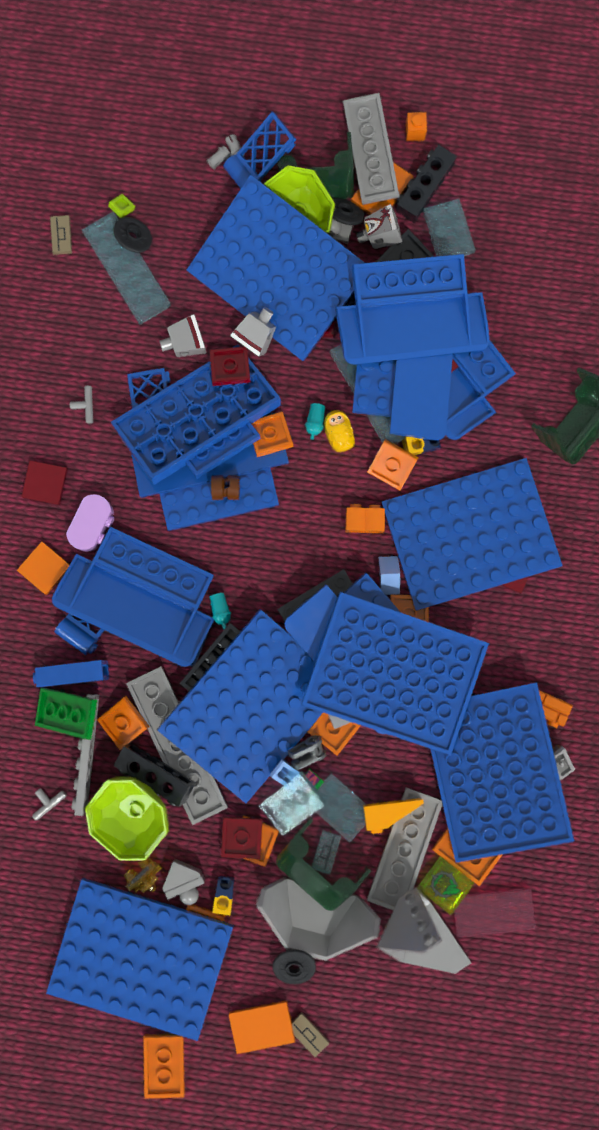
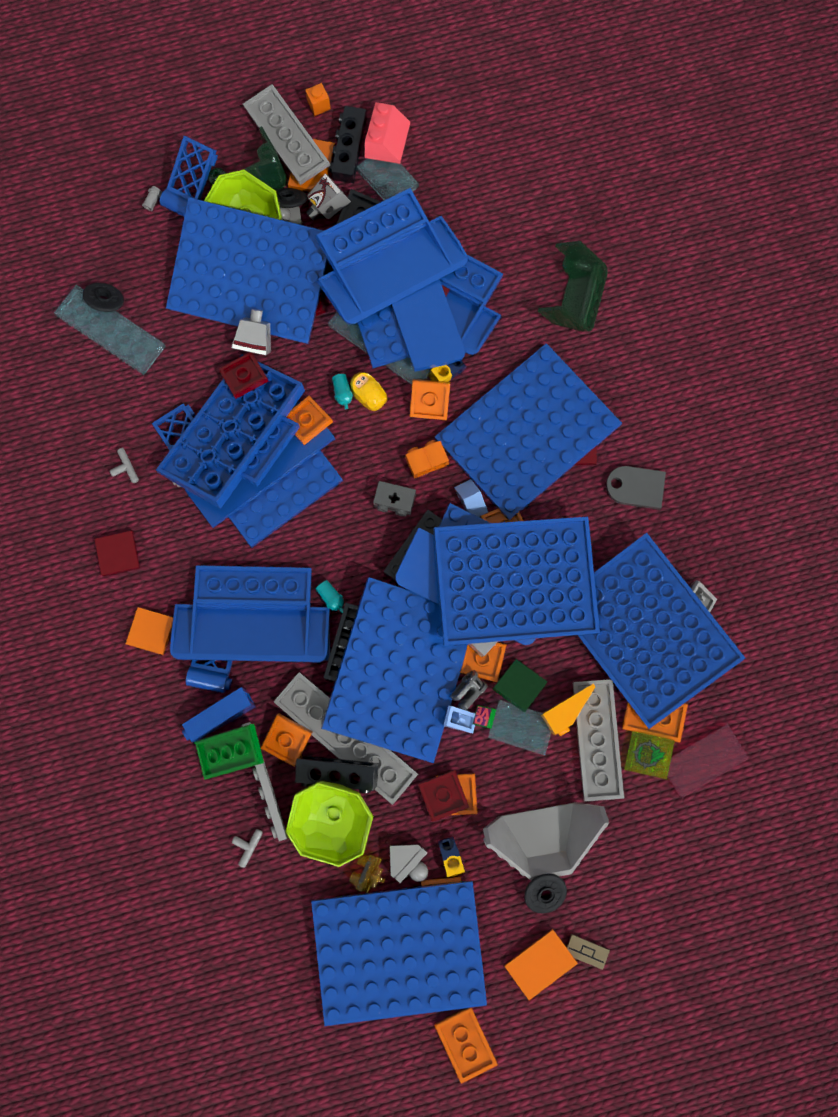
camera: 25 degrees left, 5 degrees down
dark tan tile [50,215,72,255] -> none
lavender brick [66,495,114,552] -> none
lime tile [108,194,135,218] -> none
light grey torso [160,314,207,357] -> none
reddish brown wheel [211,475,240,500] -> none
light grey pin [225,134,244,156] -> none
clear light blue plate [259,771,327,836] -> none
clear green windscreen [276,816,371,911] -> none
clear light blue tile [311,830,341,875] -> none
light grey piece [377,887,471,974] -> none
orange brick [539,690,573,728] -> none
none -> coral slope [365,102,410,164]
none -> dark grey brick [373,481,416,517]
none -> dark green tile [493,659,548,713]
none -> dark grey tile [606,466,666,510]

